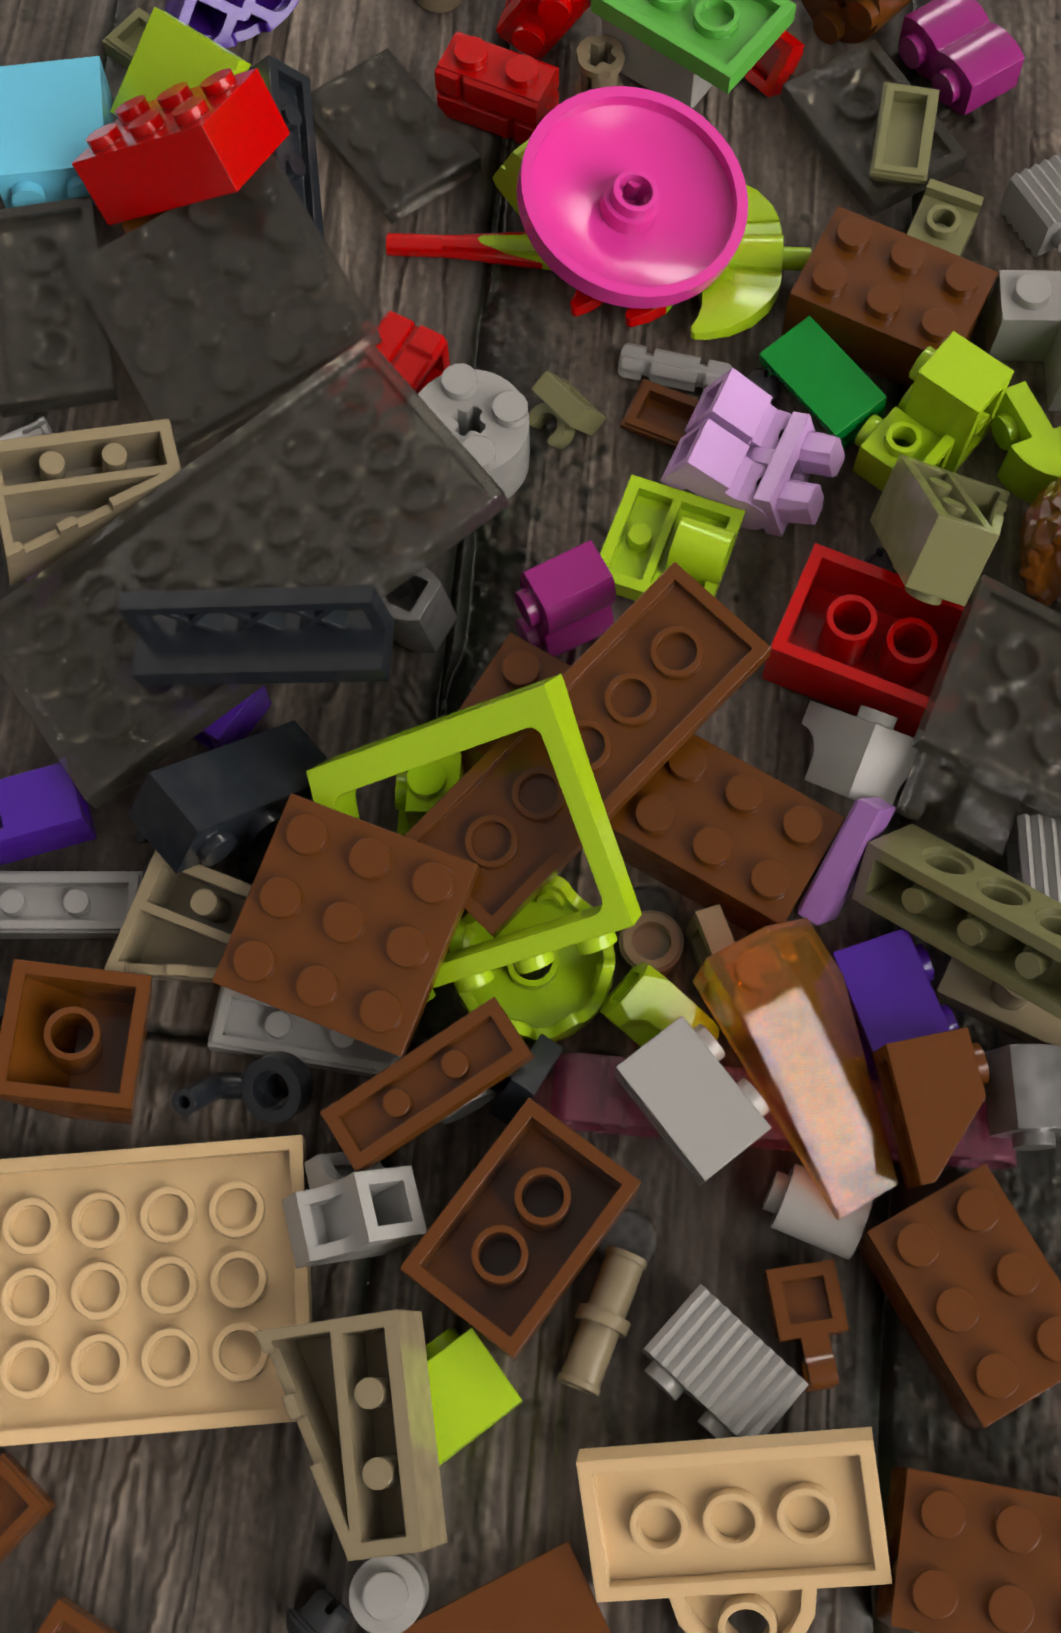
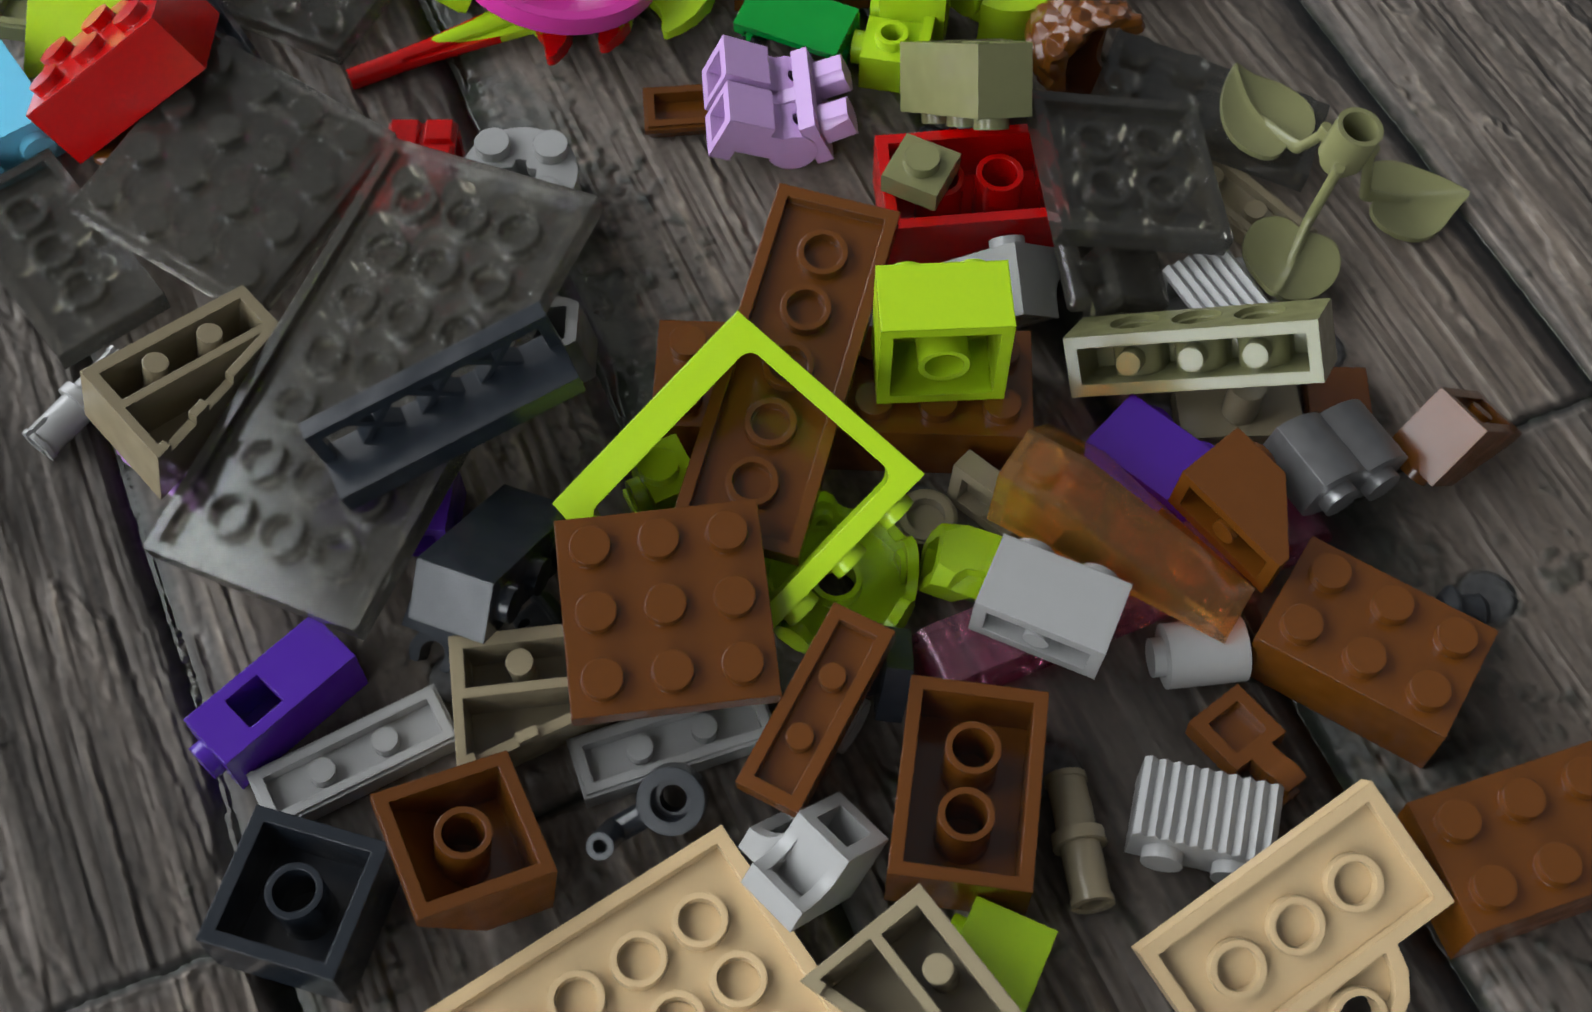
camera: 30 degrees left, 10 degrees down
magenta brick [514,540,616,657] -> none
olive tile [529,371,607,449] -> none
lime plate [600,475,745,601] -> none
light grey axle [618,343,732,393] -> none
medium lavender tile [798,797,897,925] -> none
none -> lime brick [871,259,1016,404]
none -> olive plate [881,133,961,211]

